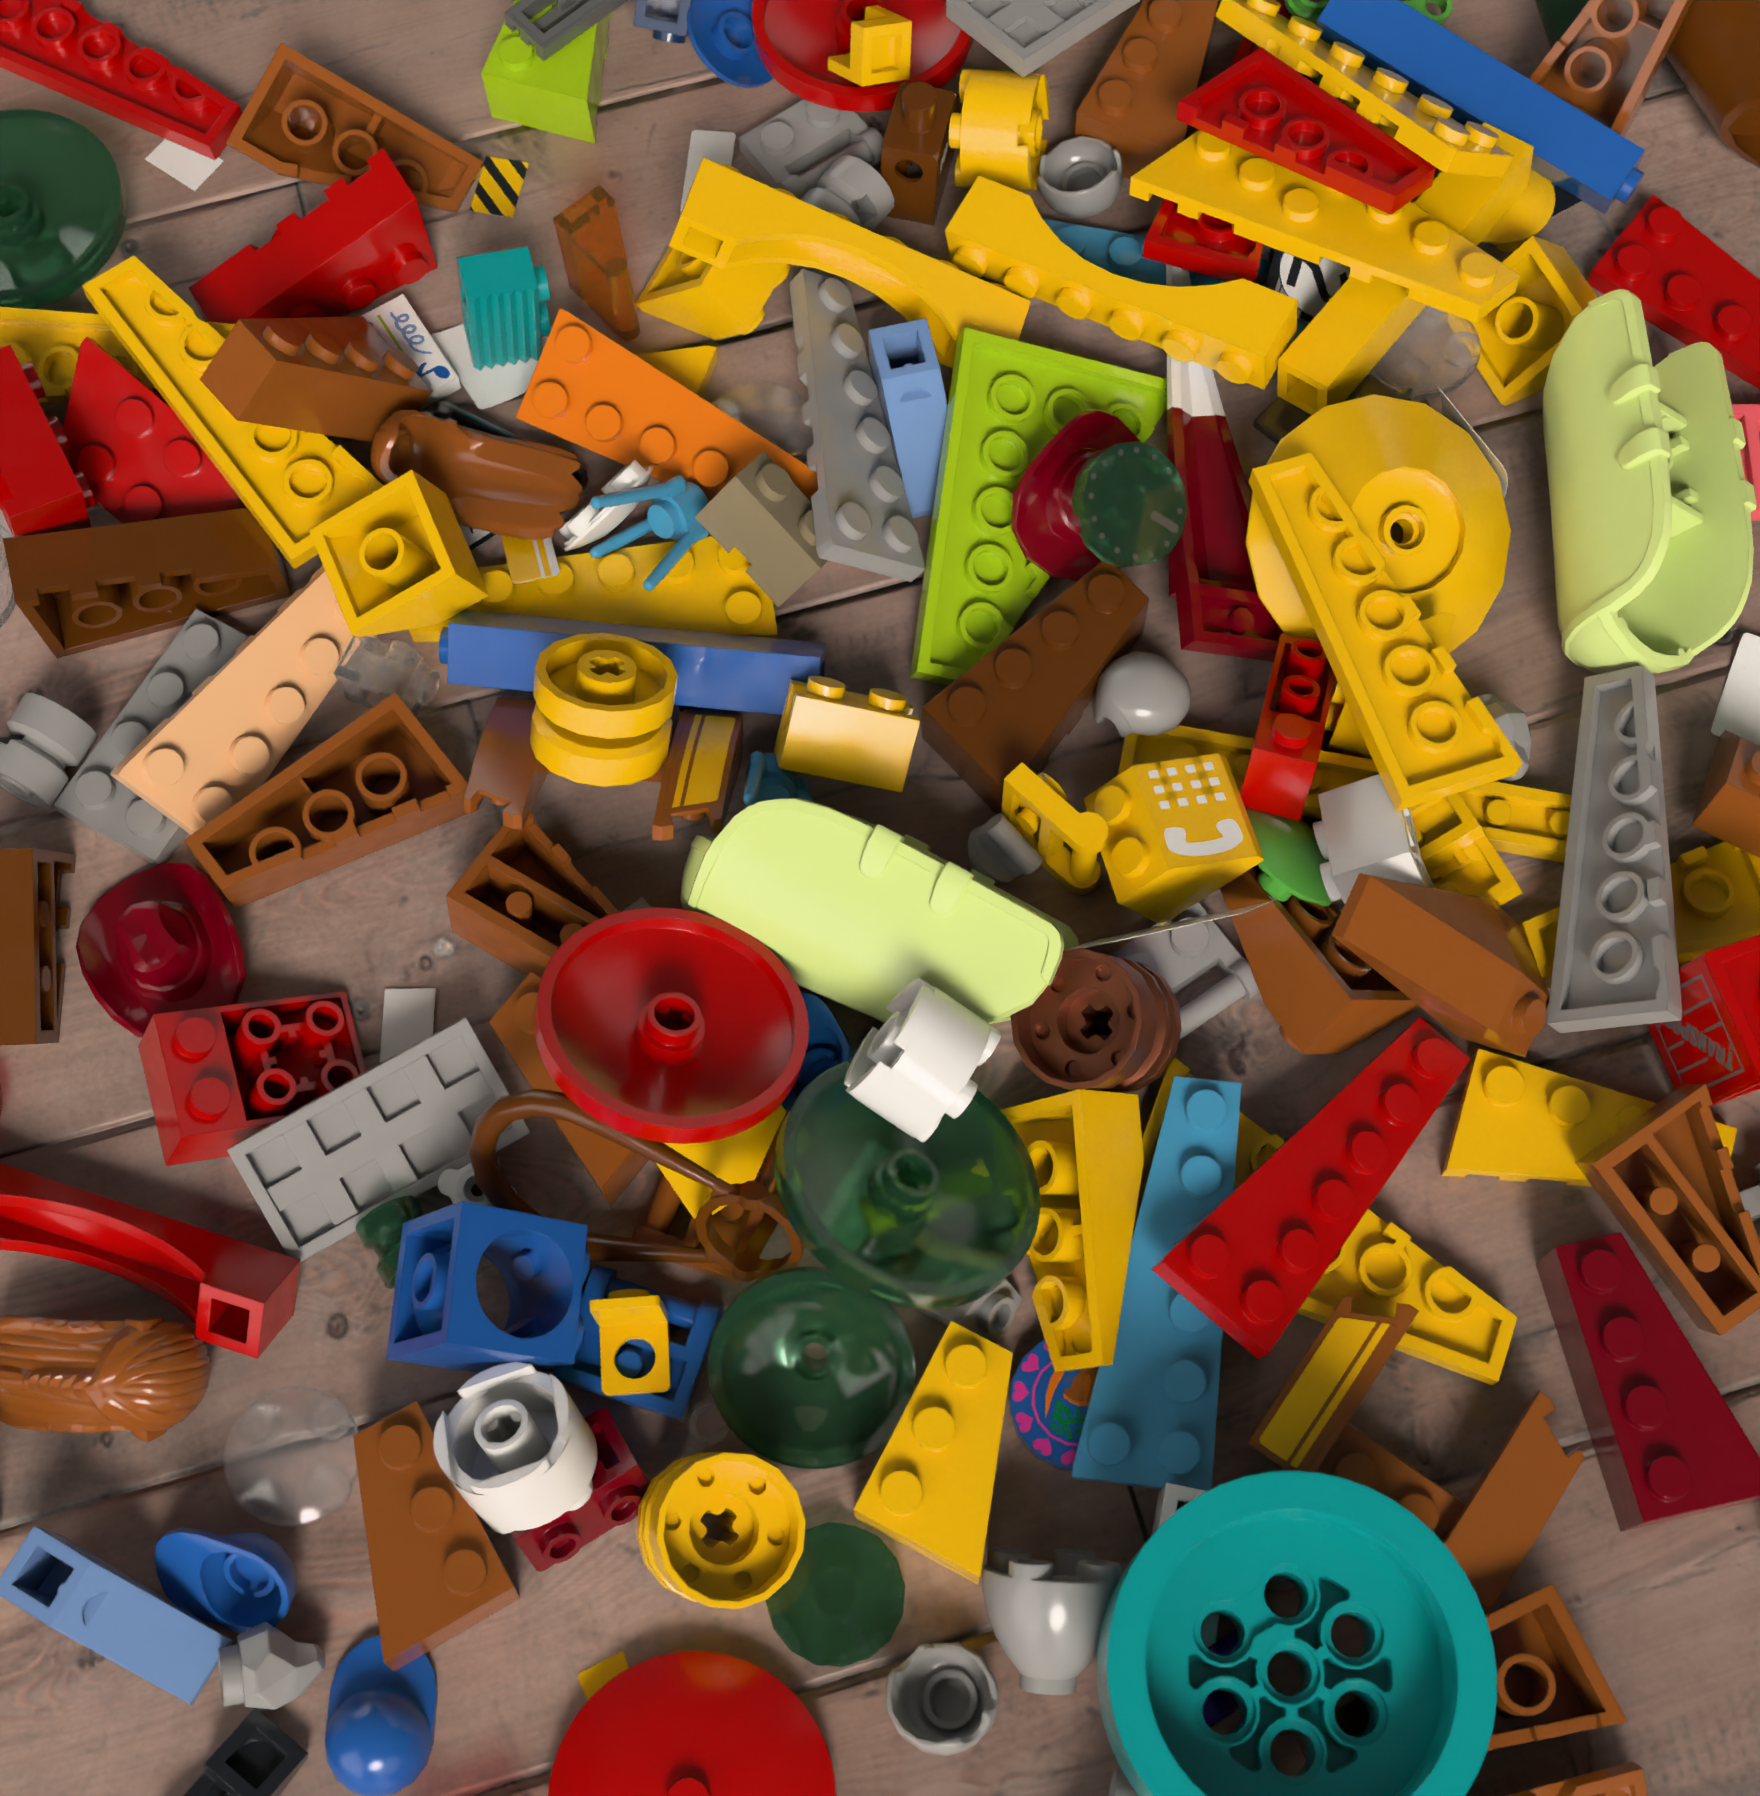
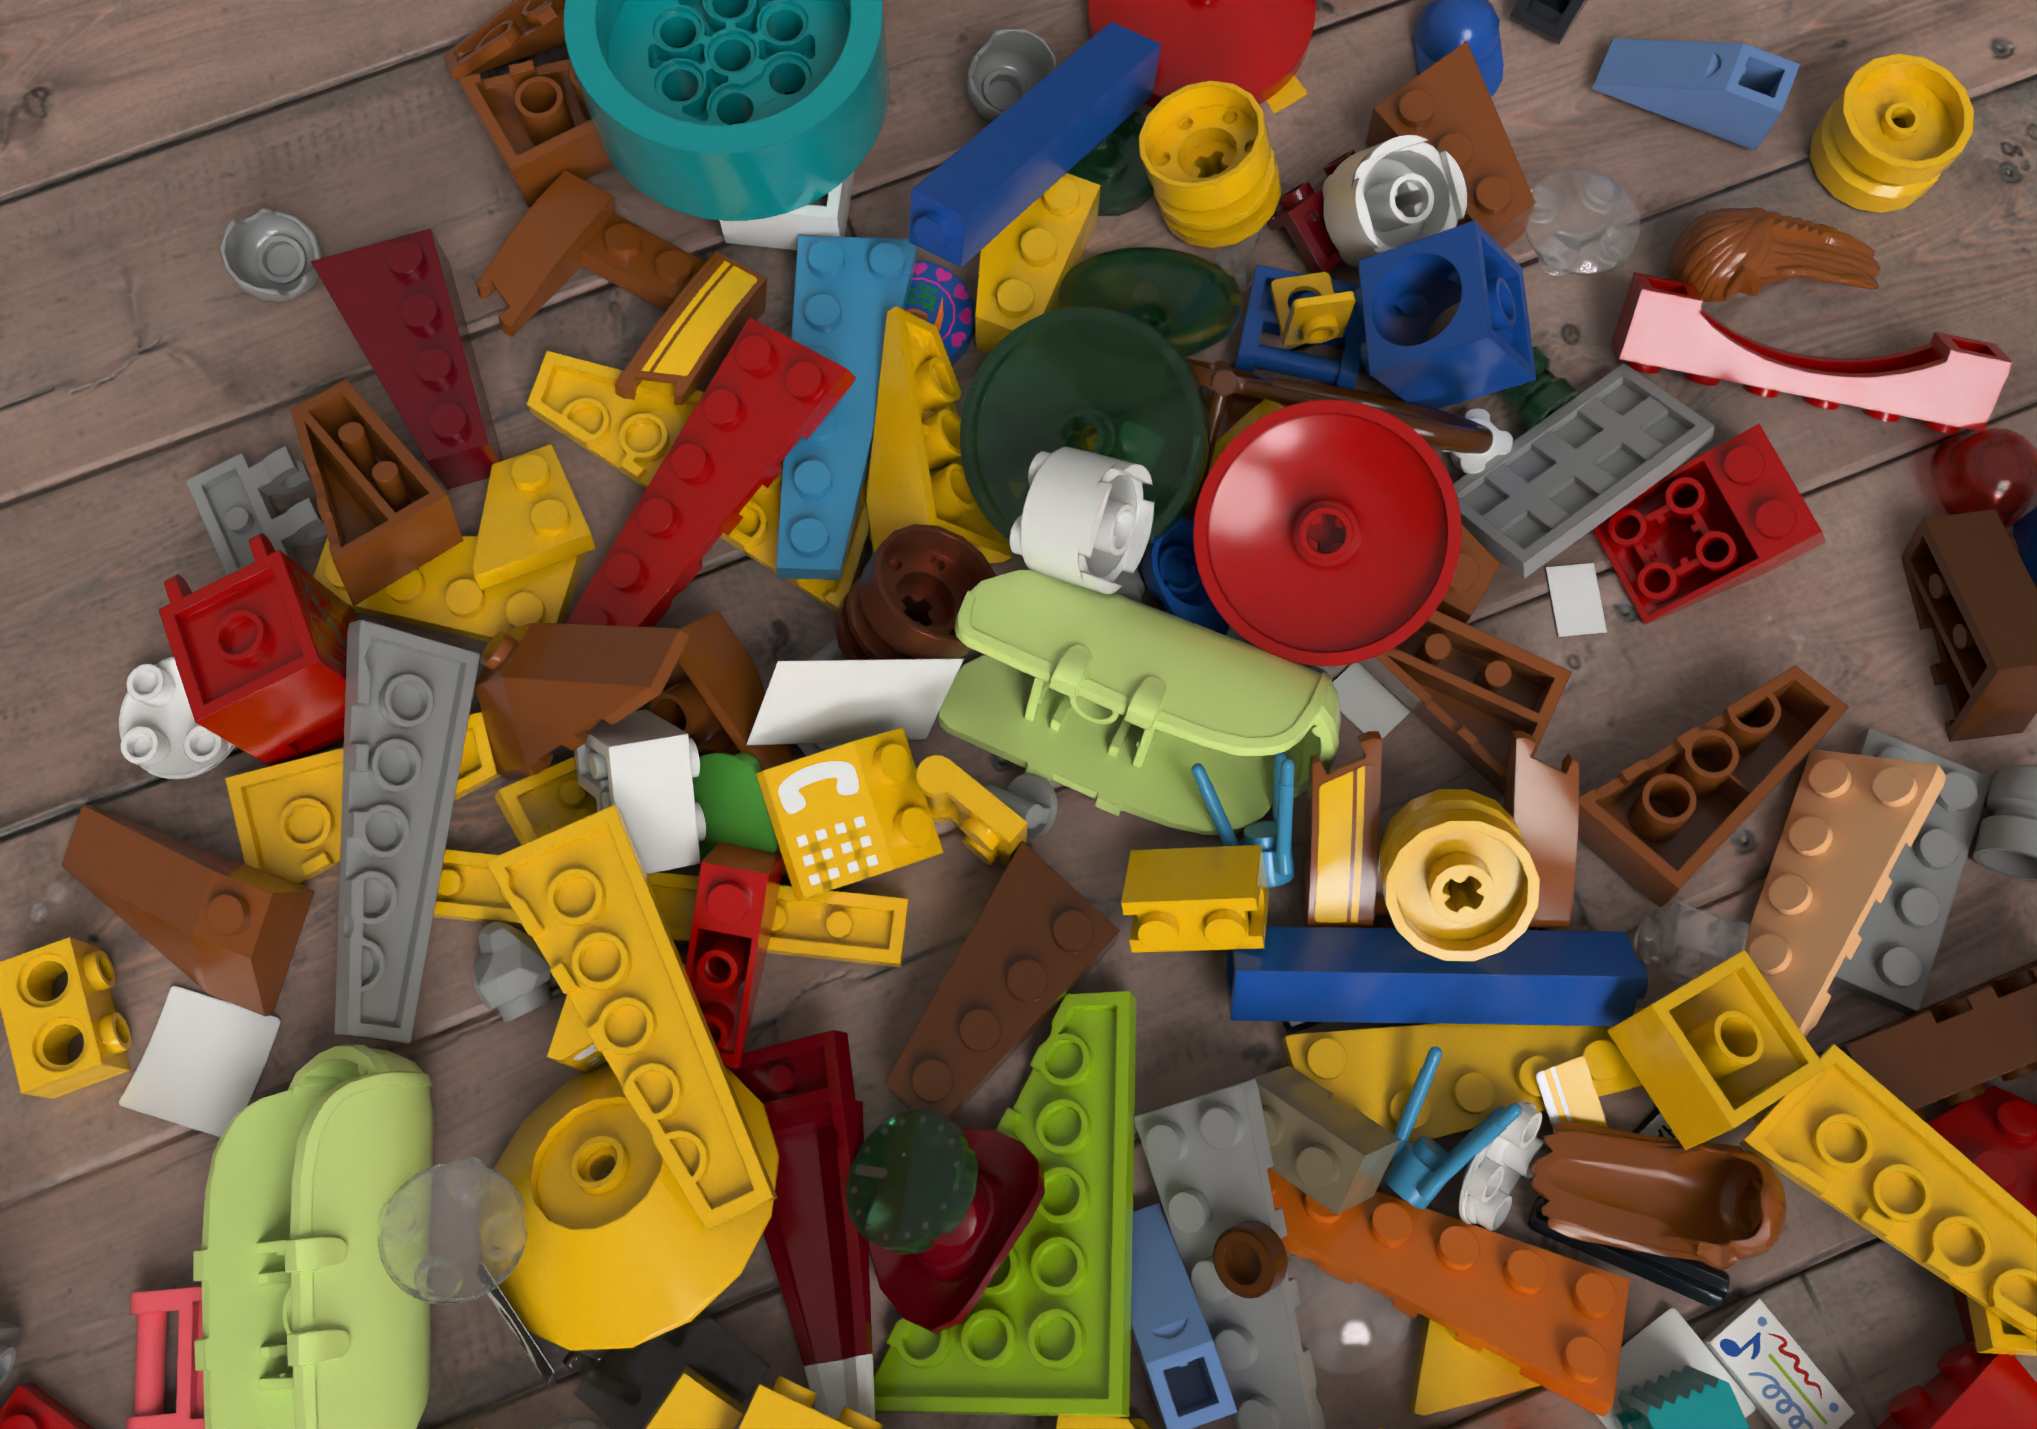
camera: 170 degrees right, 5 degrees up
dark red hat [76,862,246,1038] -> none
blue cap [154,1528,298,1633] -> none
dark orange wedge [200,316,433,442] -> none
light grey rock [218,1622,326,1710] -> none
light grey piece [982,1547,1122,1695] -> none
light grey hair [1092,651,1191,737] -> none
none -> clear dish [378,1156,528,1305]
none -> yellow wing [471,444,596,590]
none -> blue brick [908,22,1161,267]
none -> reddish brown tile [1213,1220,1288,1299]

